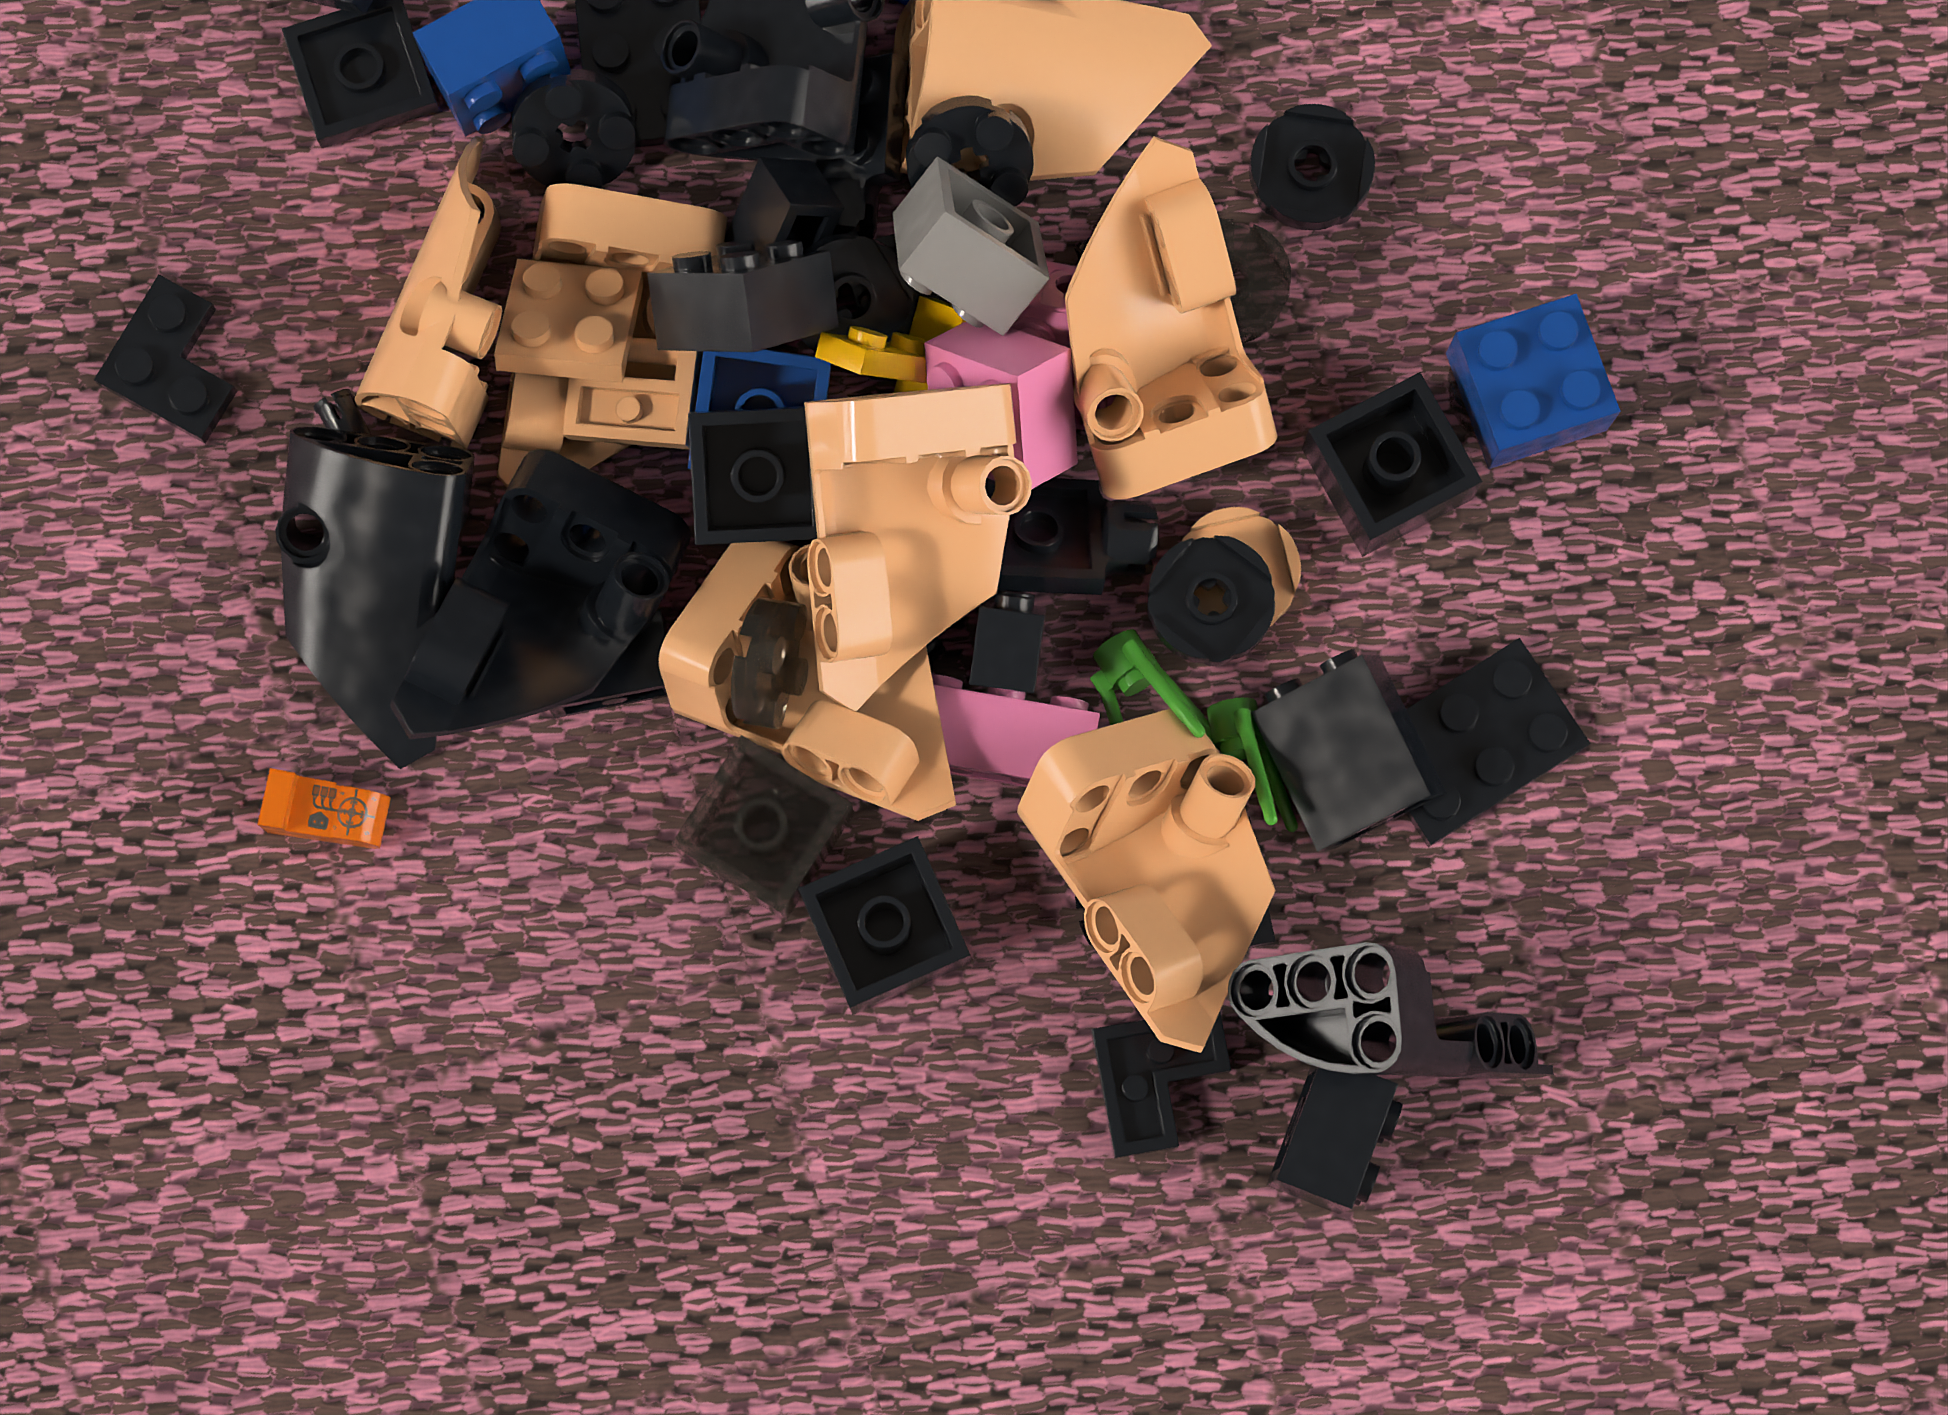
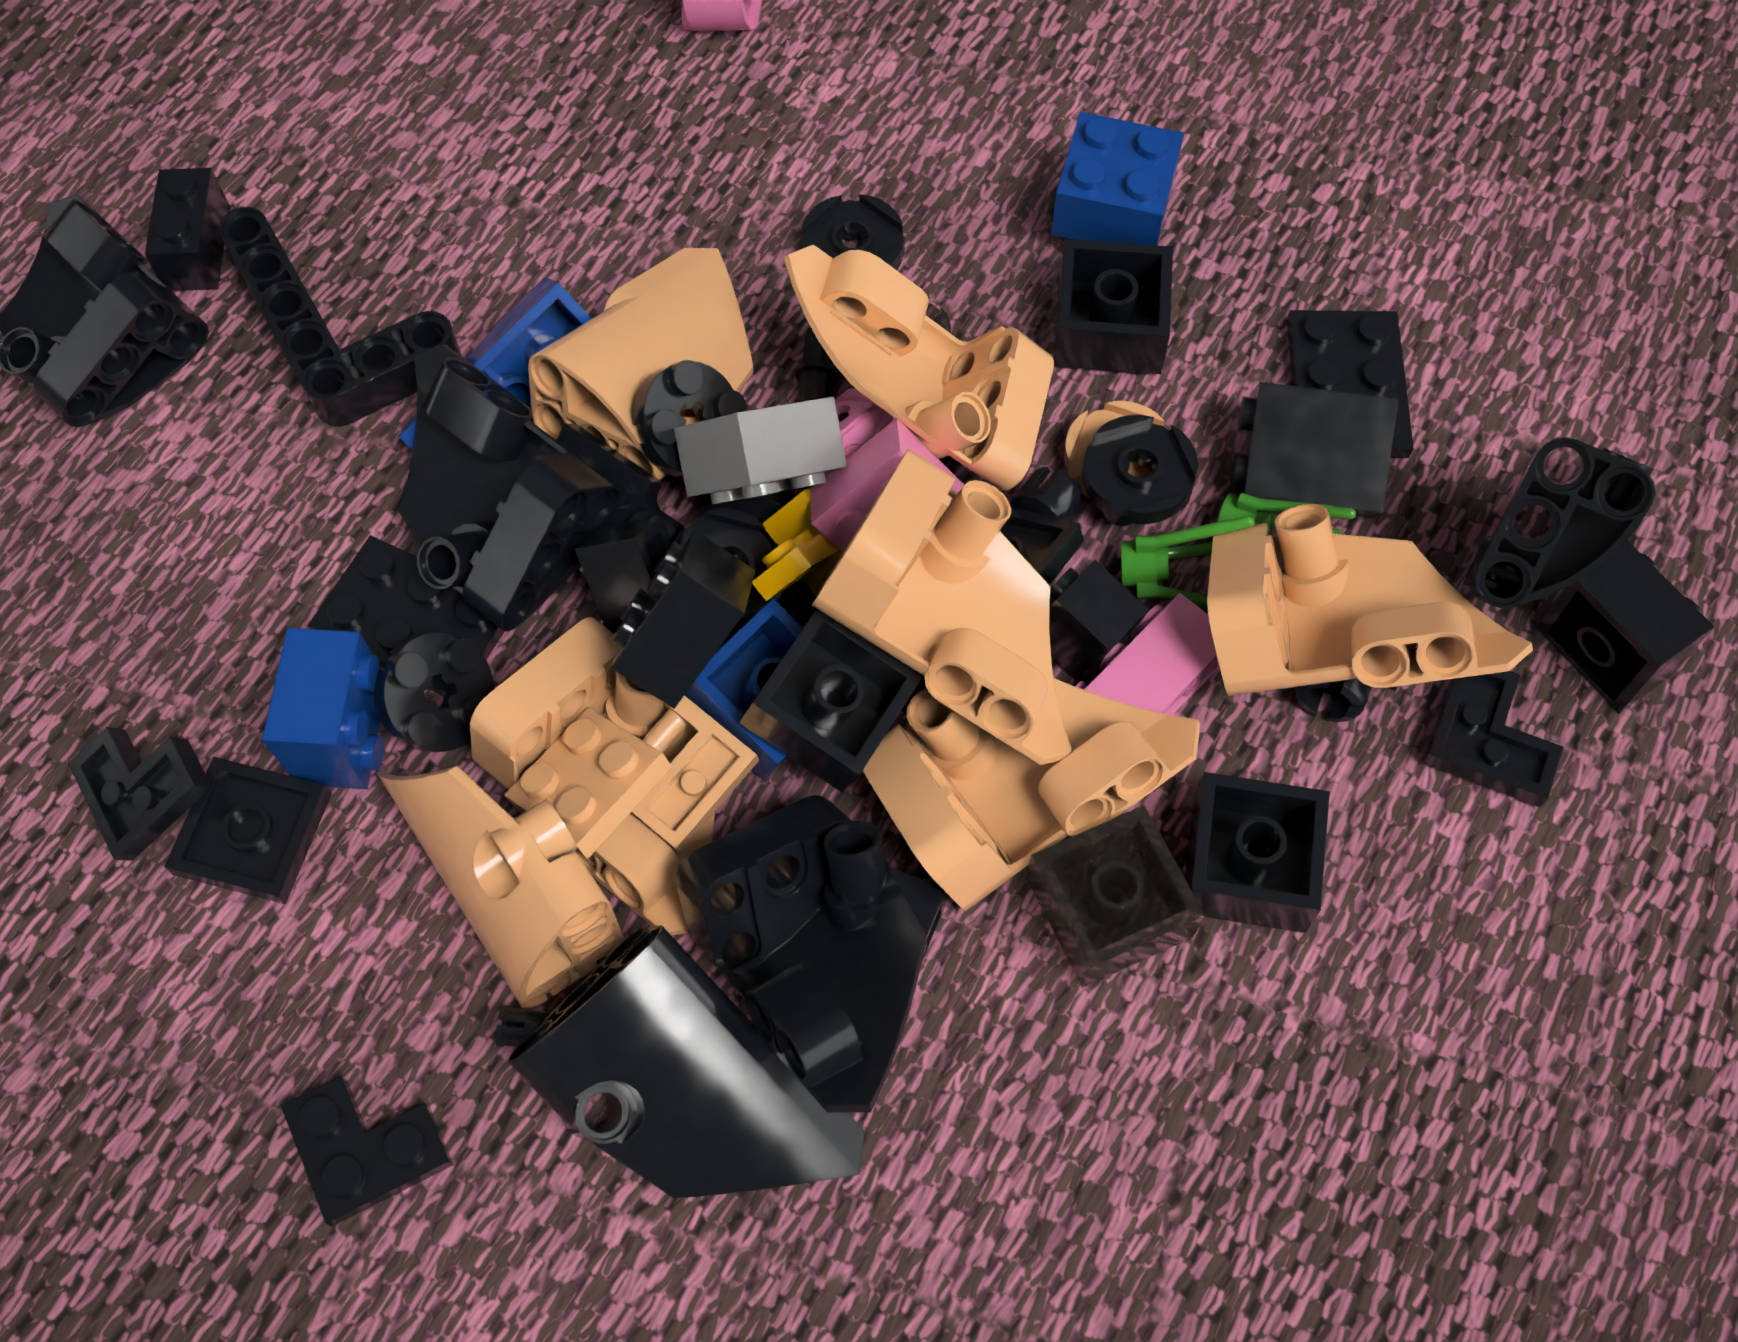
camera: 55 degrees left, 15 degrees down
orange leg [257,768,391,849] -> none
clear smoke plate [731,597,808,729] -> none

